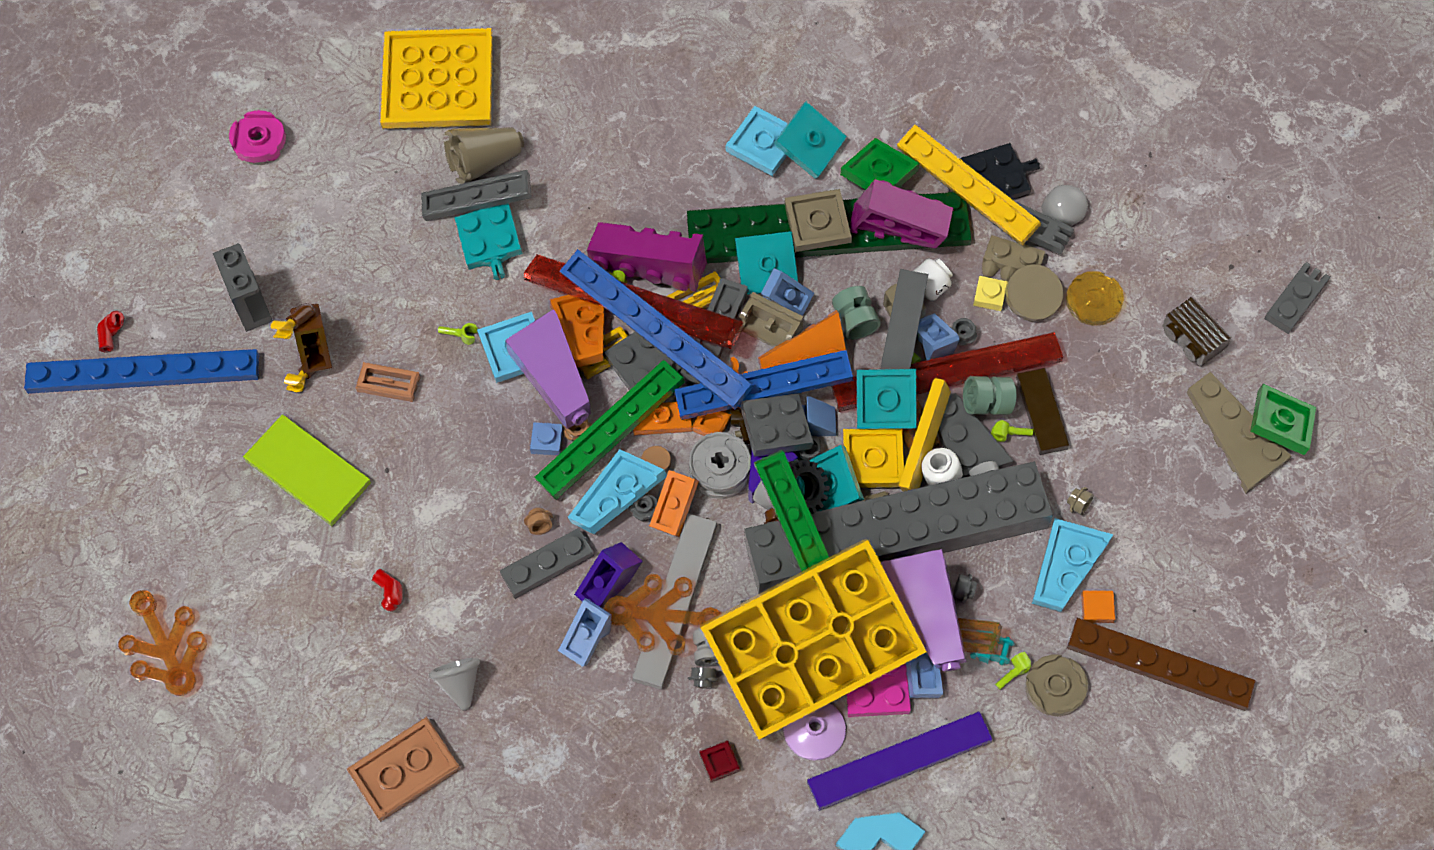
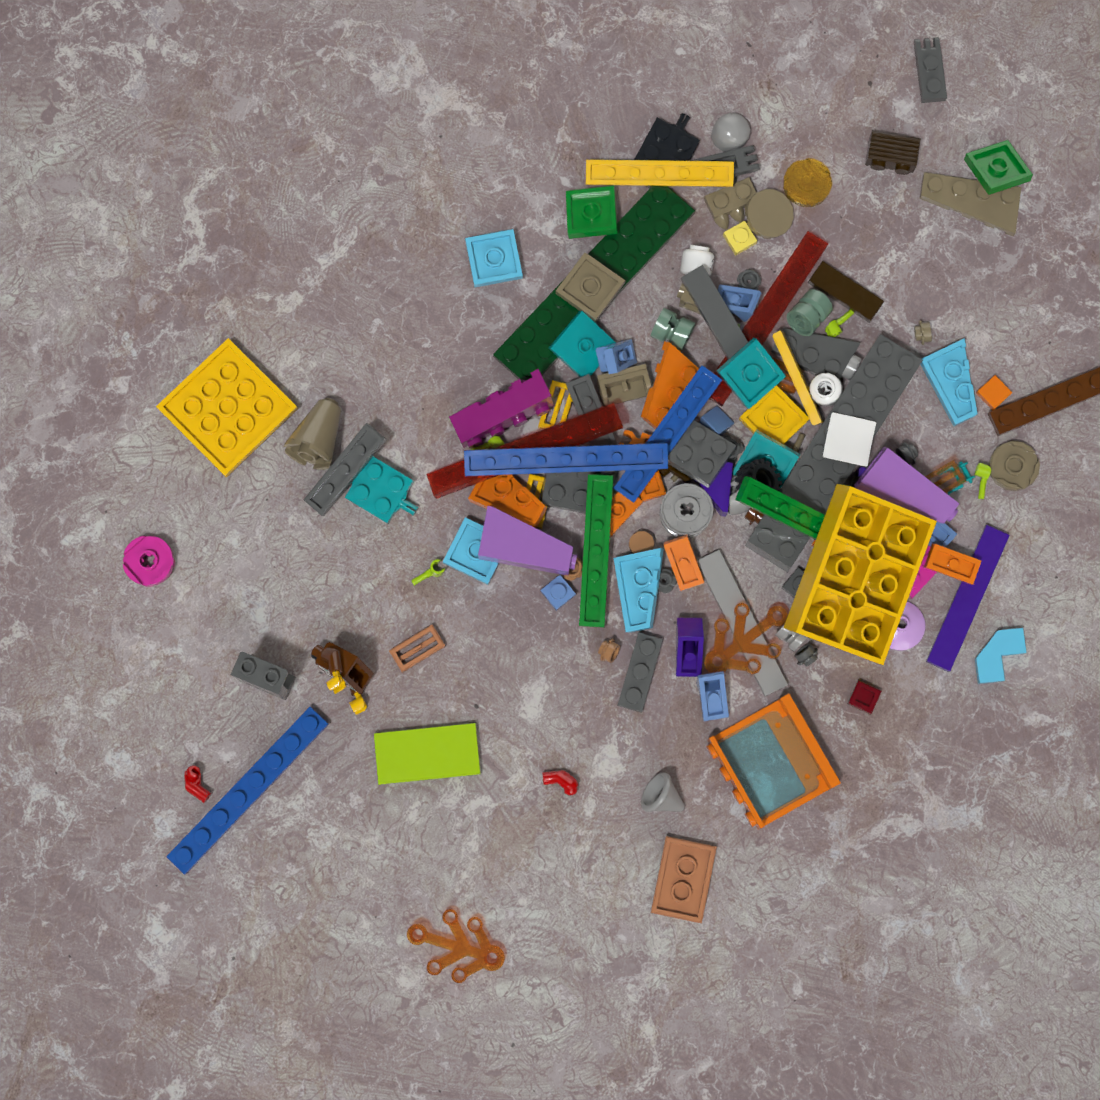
camera: 45 degrees left, 15 degrees up
teal plate [773,101,847,179] -> none
magenta wedge [849,179,953,248] -> none
none -> clear light blue panel [706,694,841,830]
none -> white sticker [823,412,876,467]
none -> orange plate [924,544,981,585]

